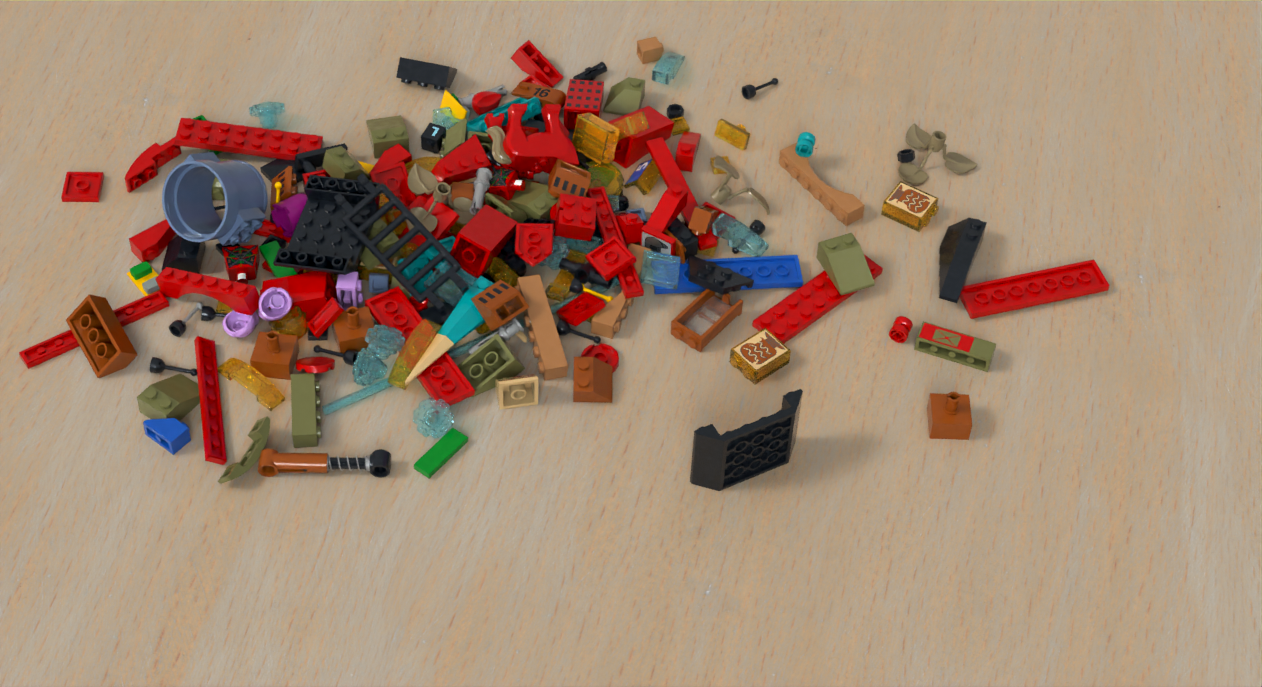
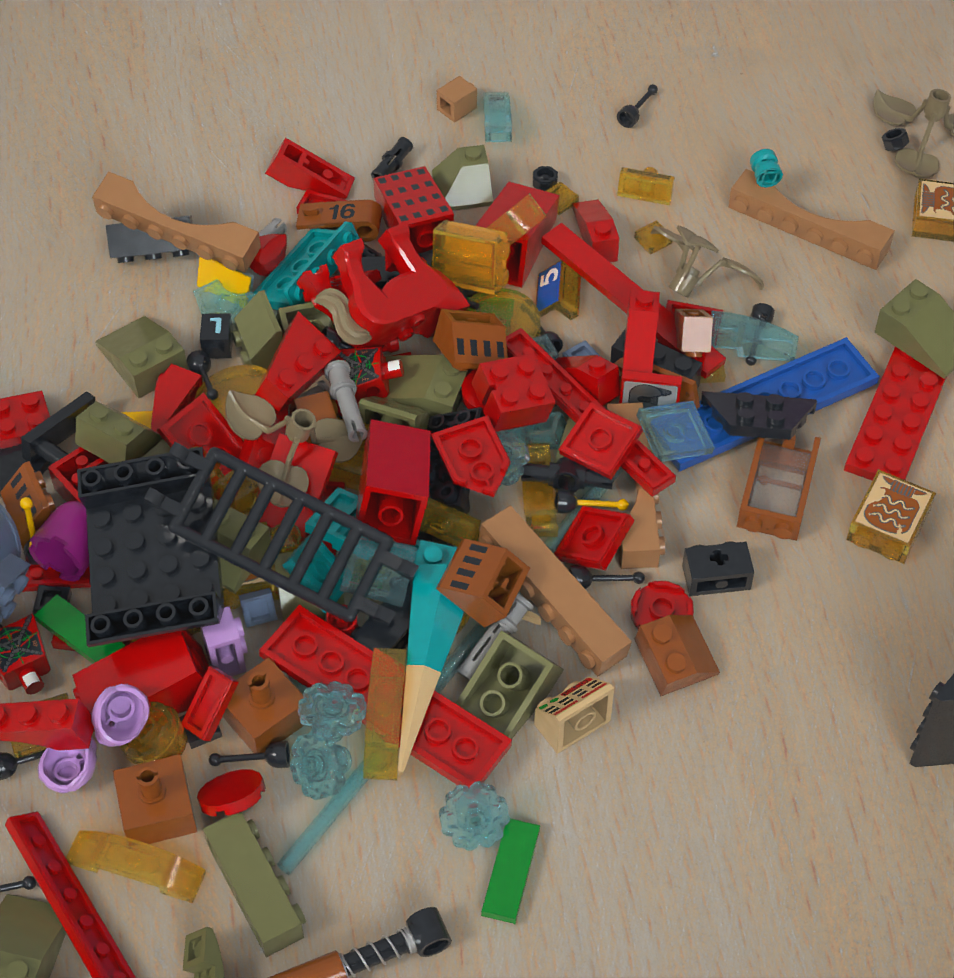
camera: 20 degrees left, 5 degrees up
none -> medium nougat arch [92,171,261,273]
none -> black hinge [186,350,219,400]
none -> black brick [682,541,754,596]

